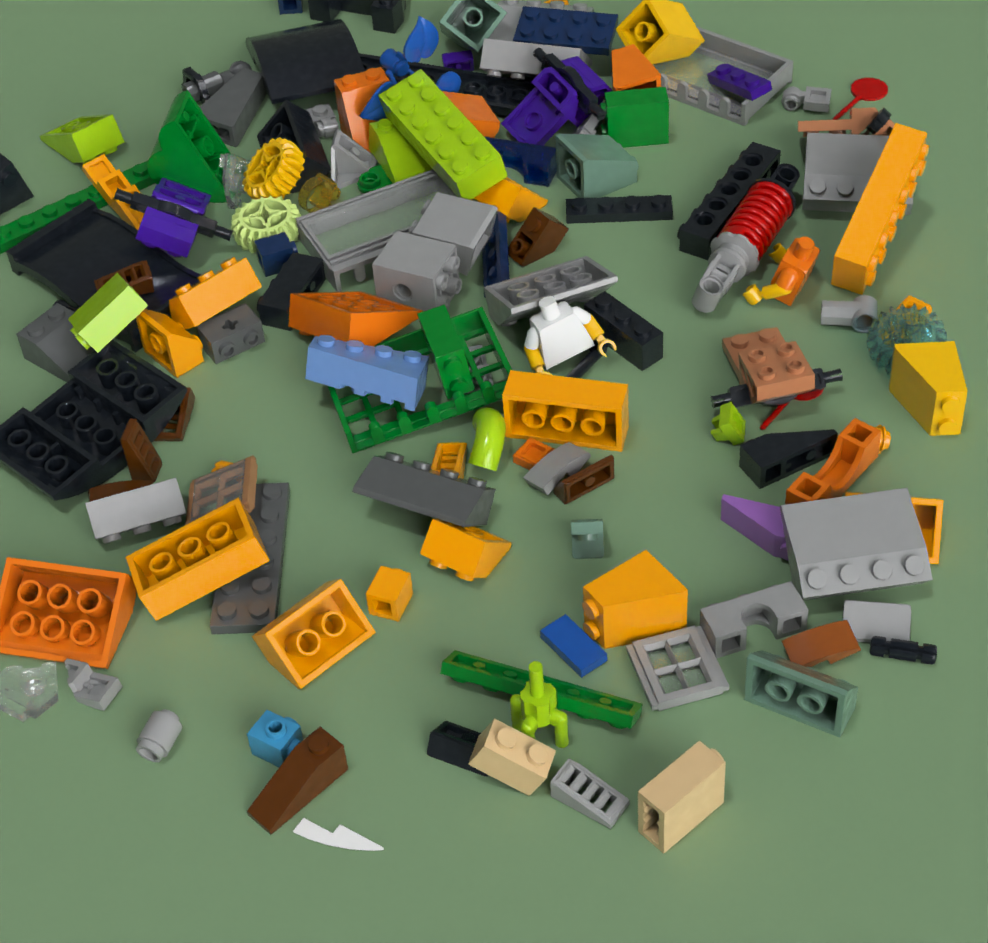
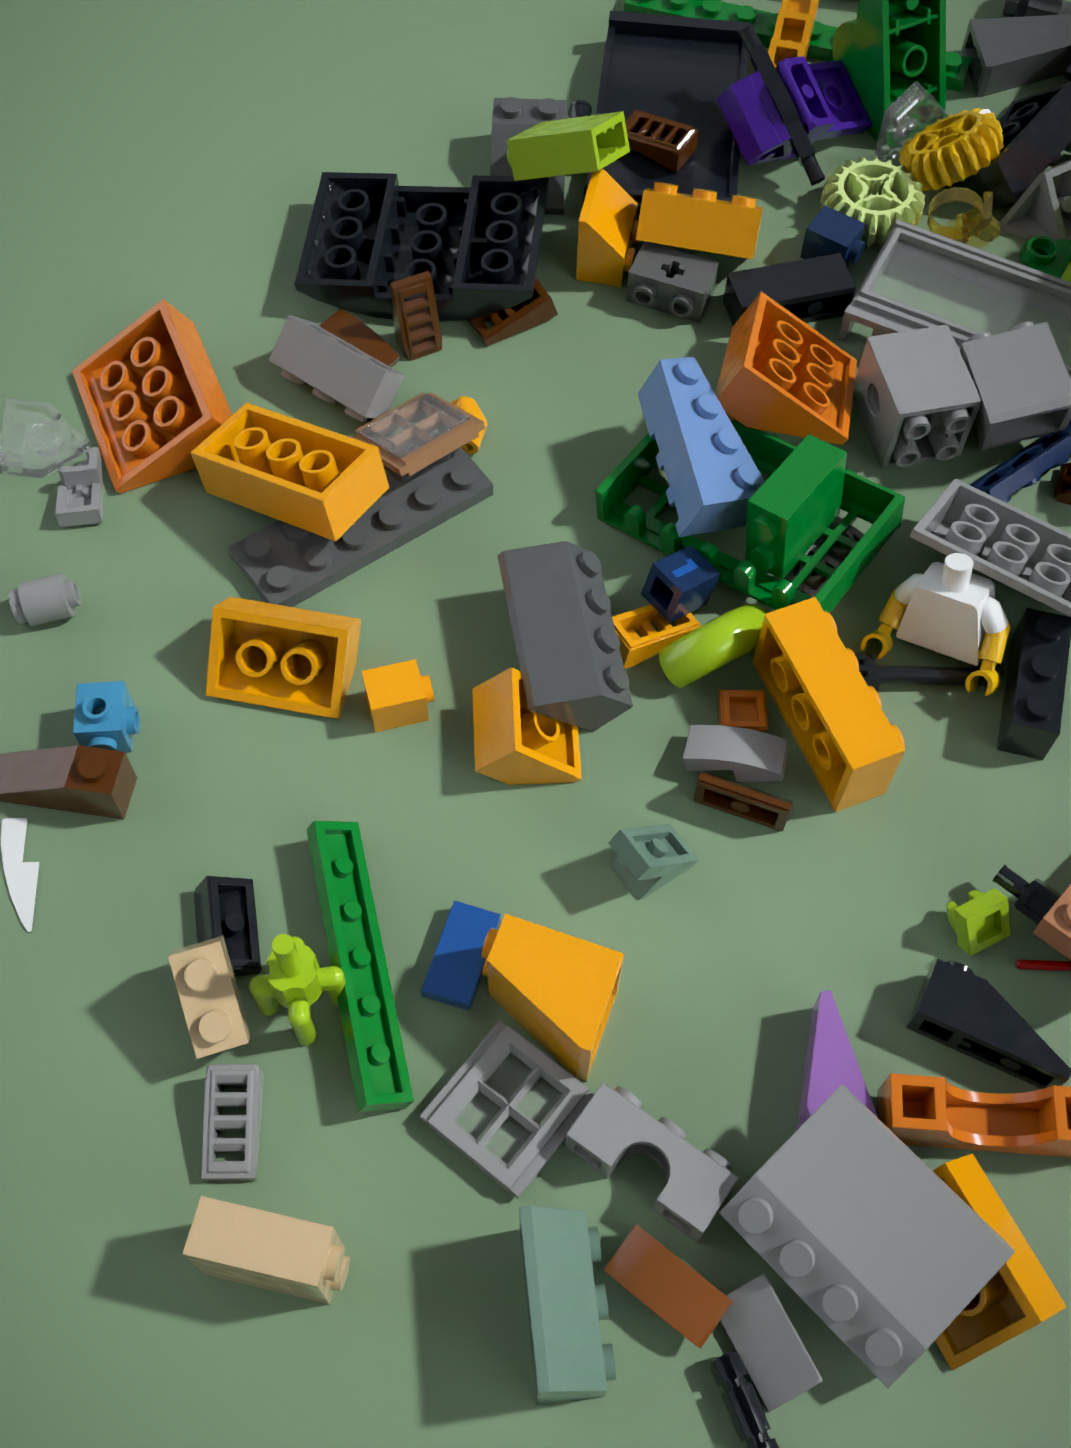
camera: 50 degrees right, 15 degrees up
none -> dark blue brick [641,545,720,623]

